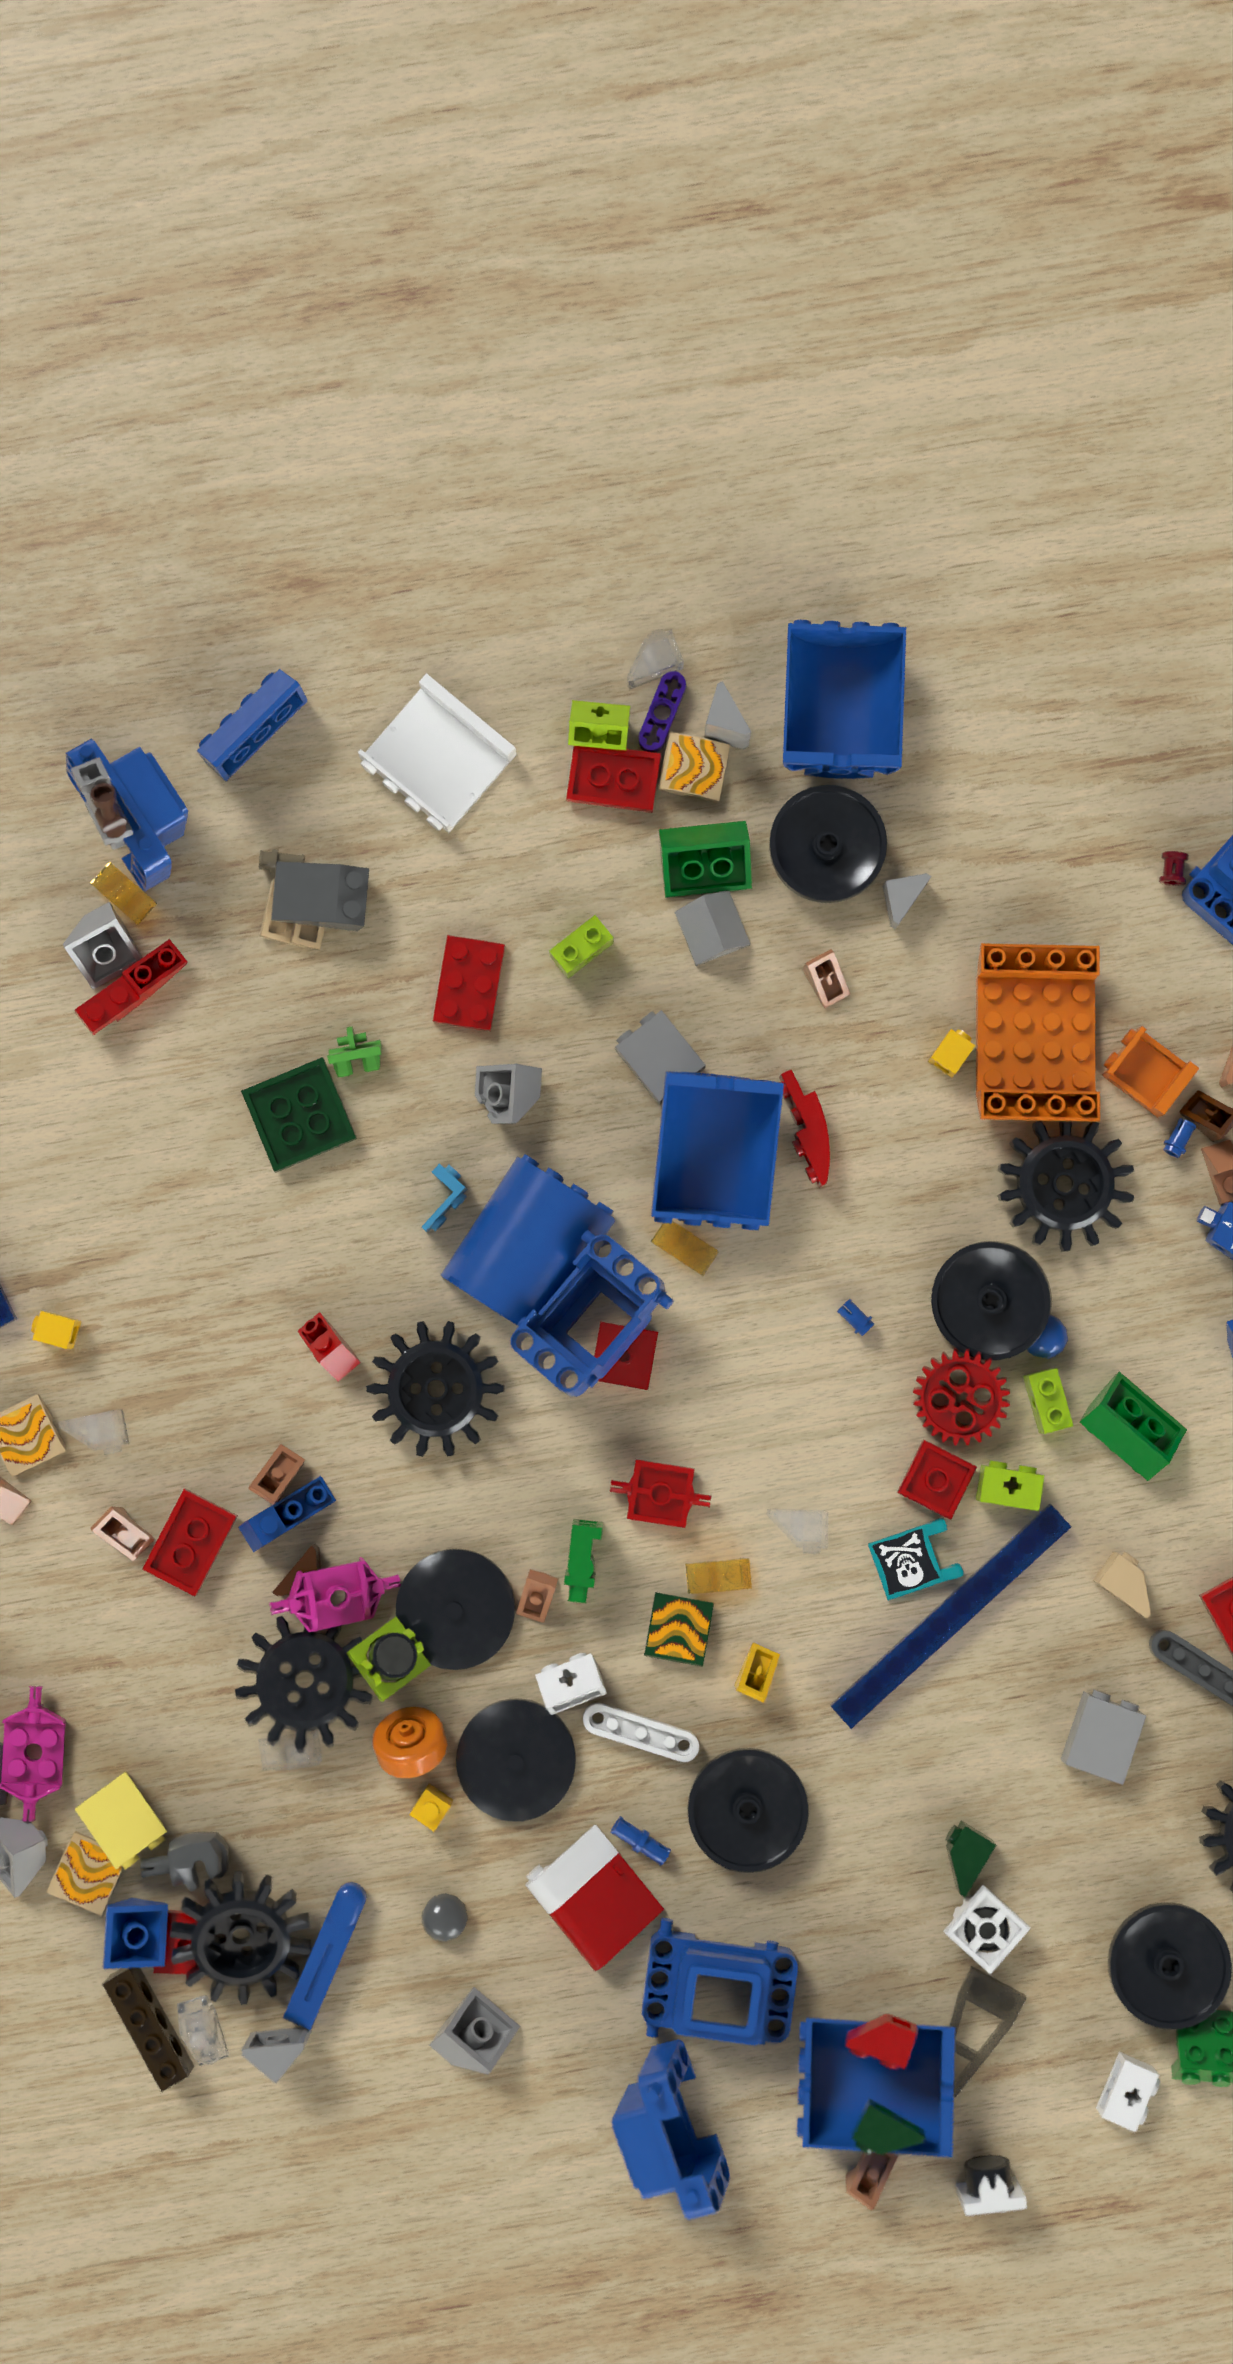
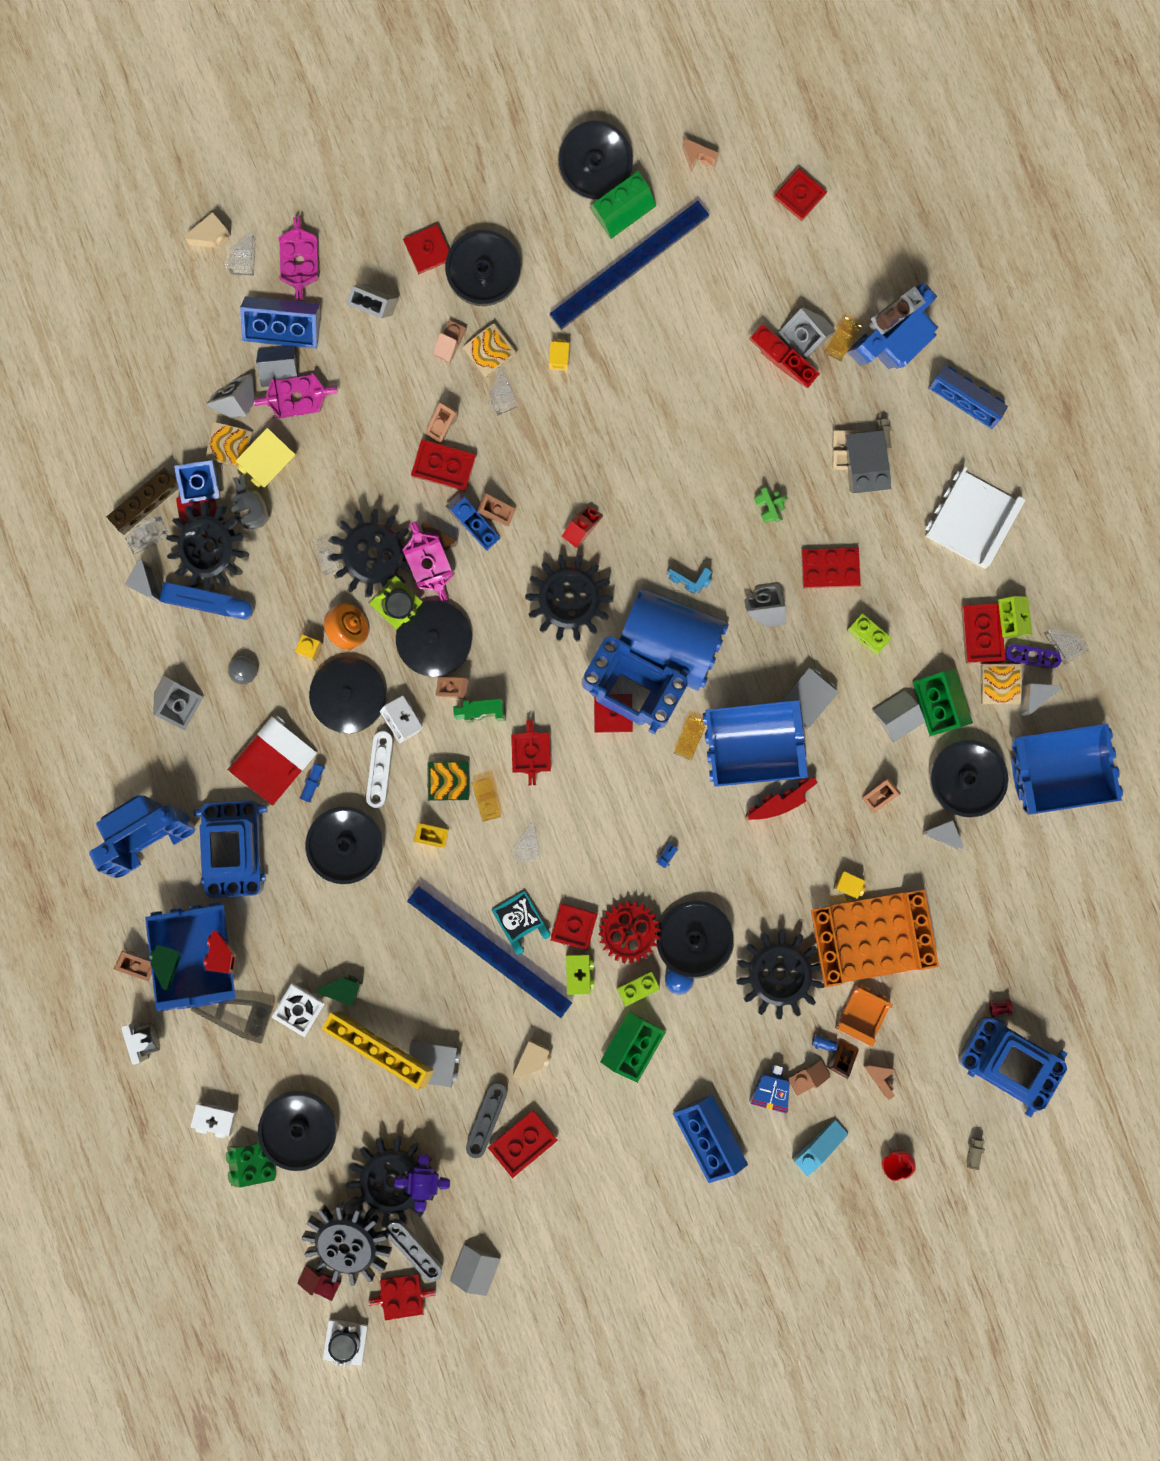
camera: 80 degrees right, 0 degrees up
dark green plate [241,1057,357,1173] -> none
none -> yellow brick [321,1012,435,1089]

